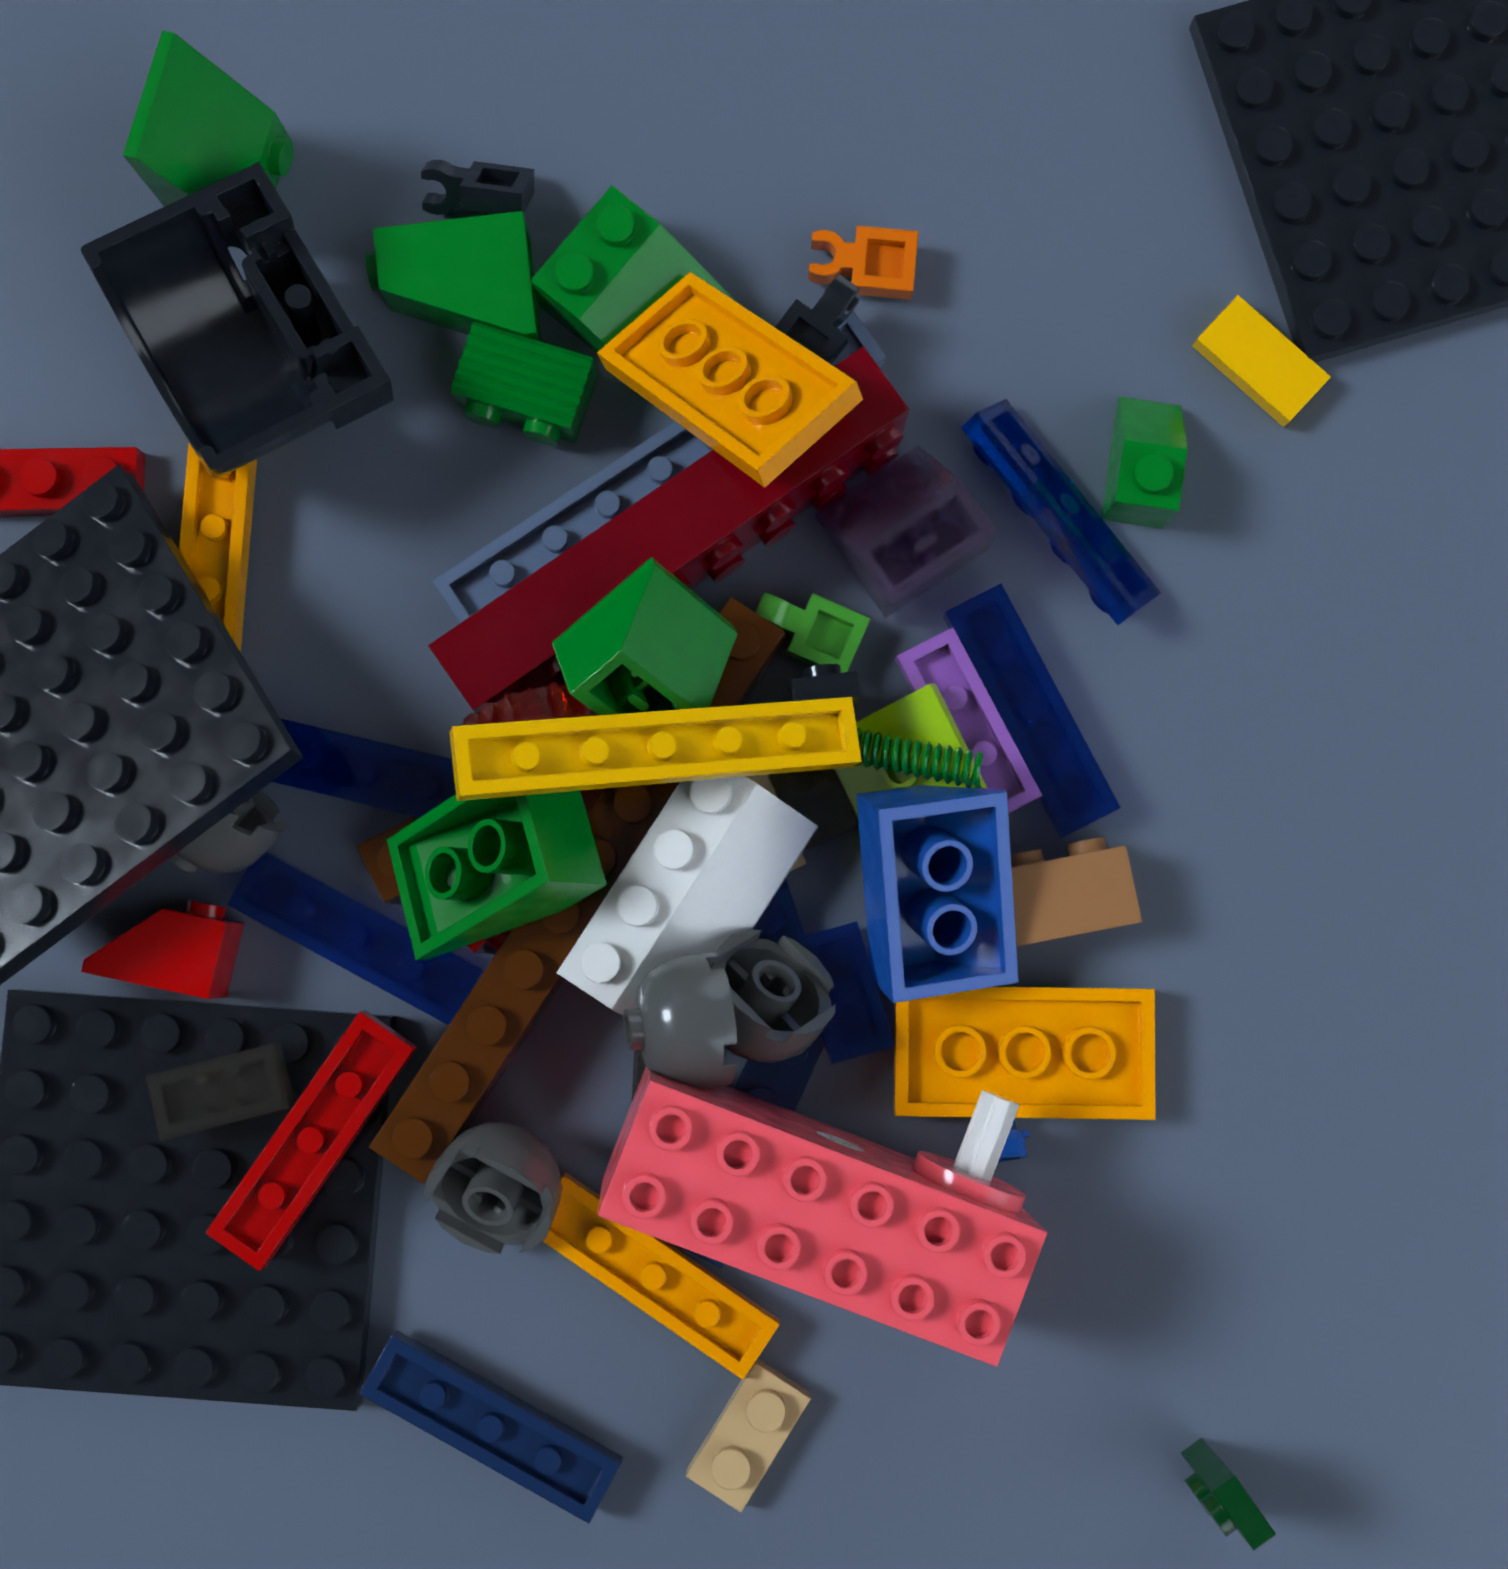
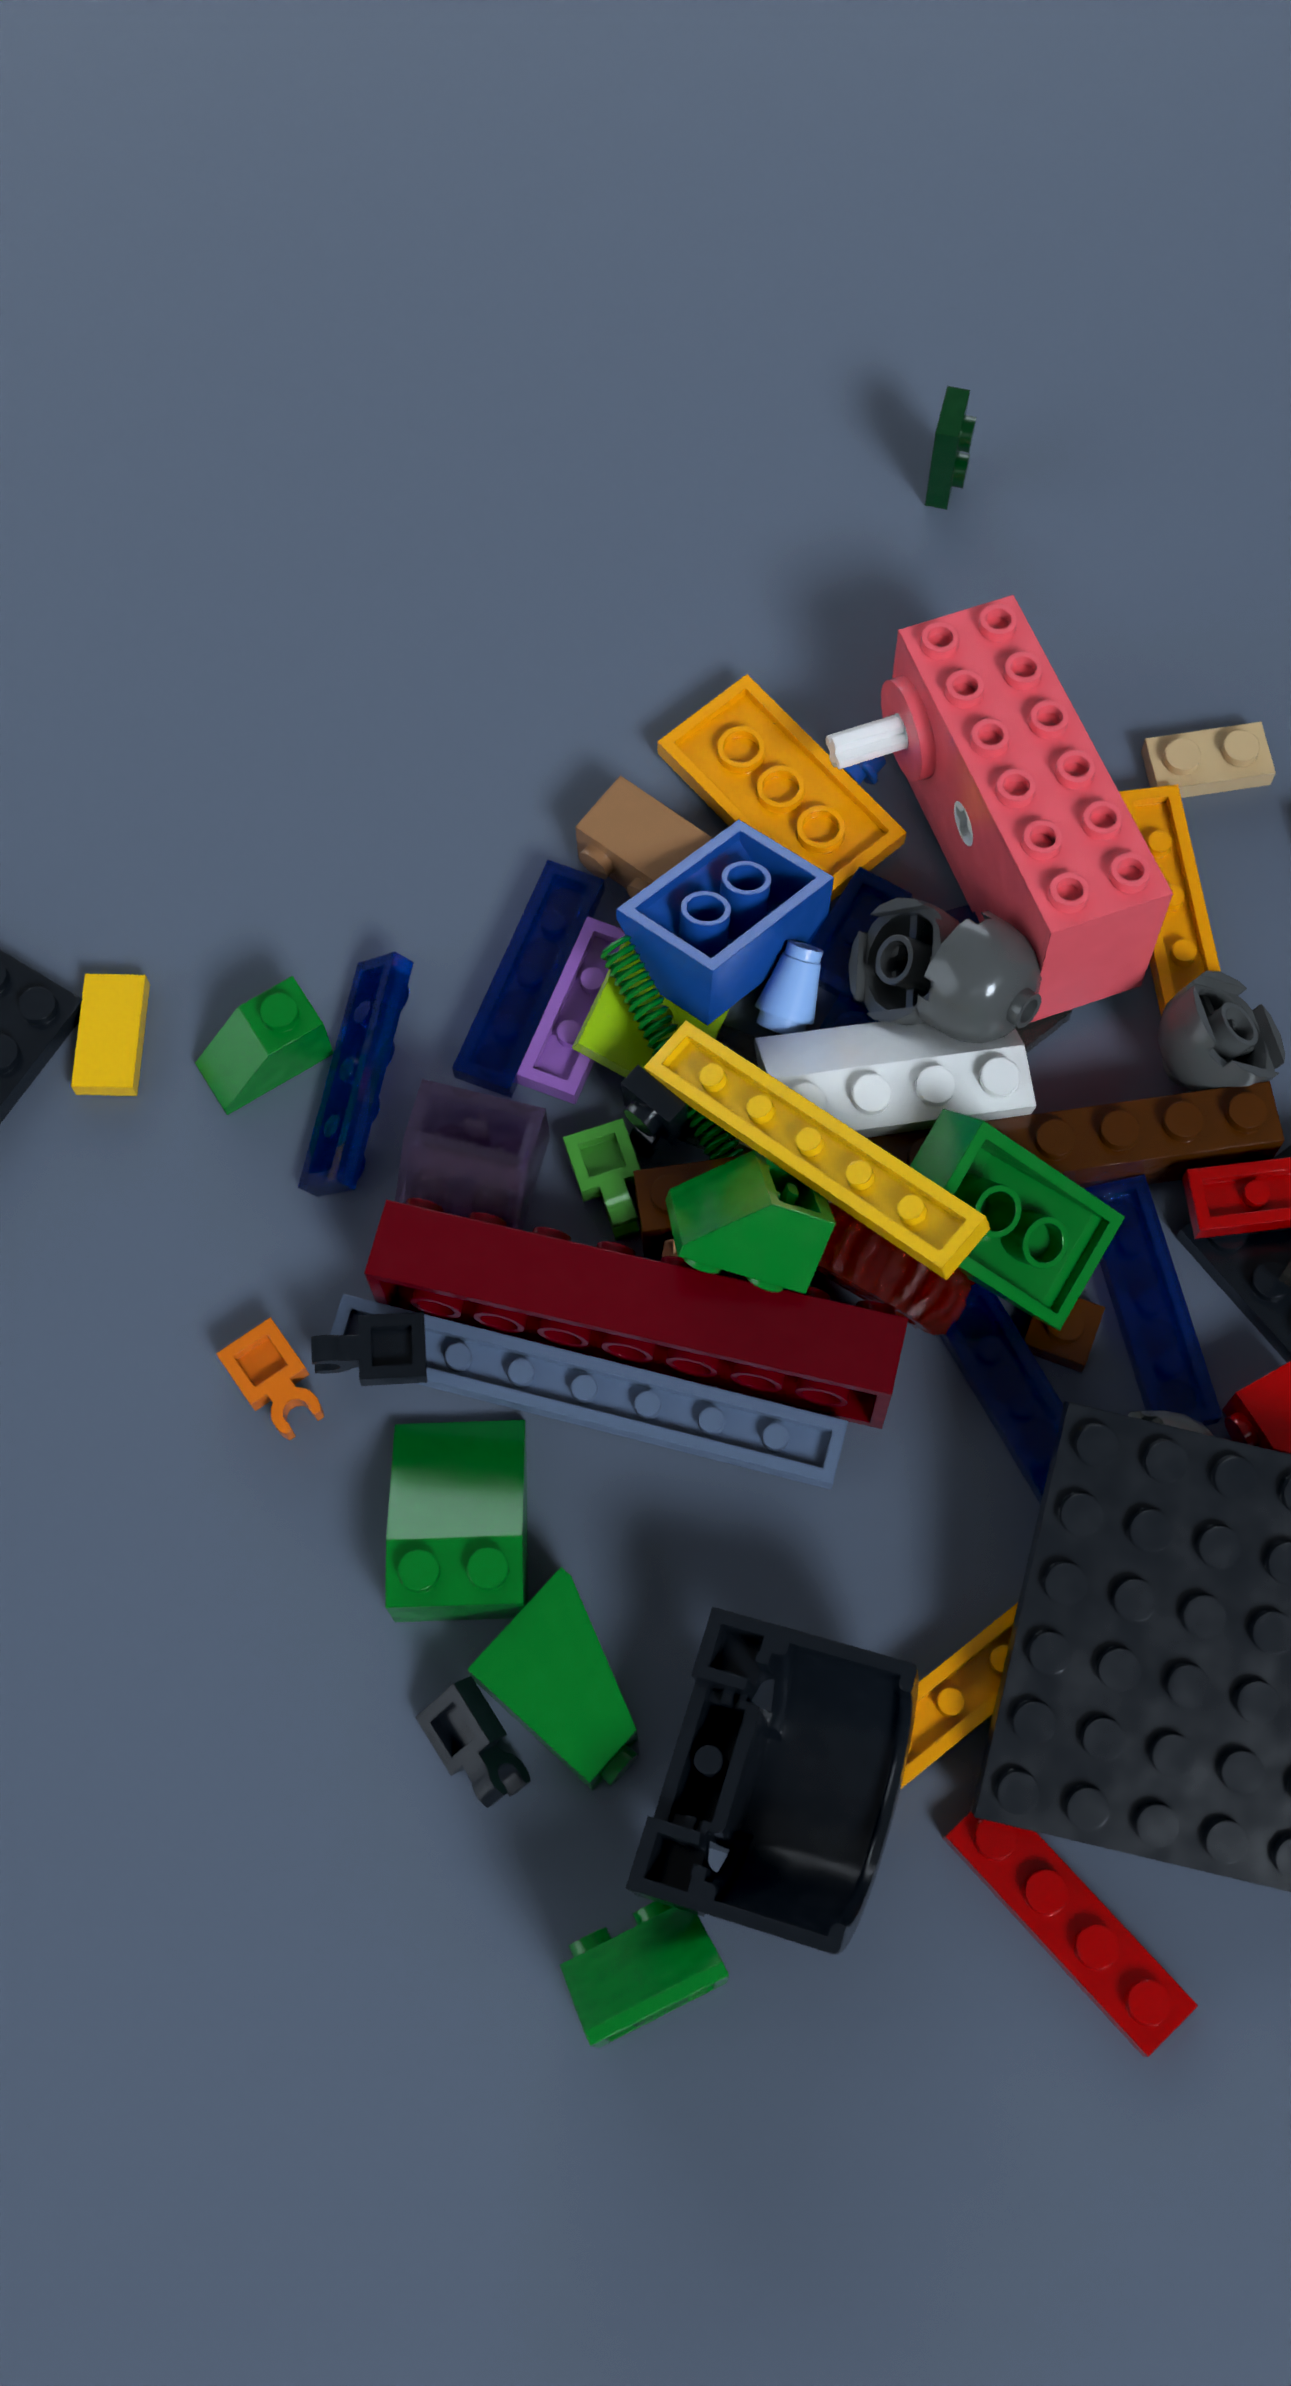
camera: 130 degrees left, 15 degrees down
green brick [450,321,599,446] -> none
light orange plate [597,272,863,488] -> none
none -> light blue cone [755,940,824,1034]

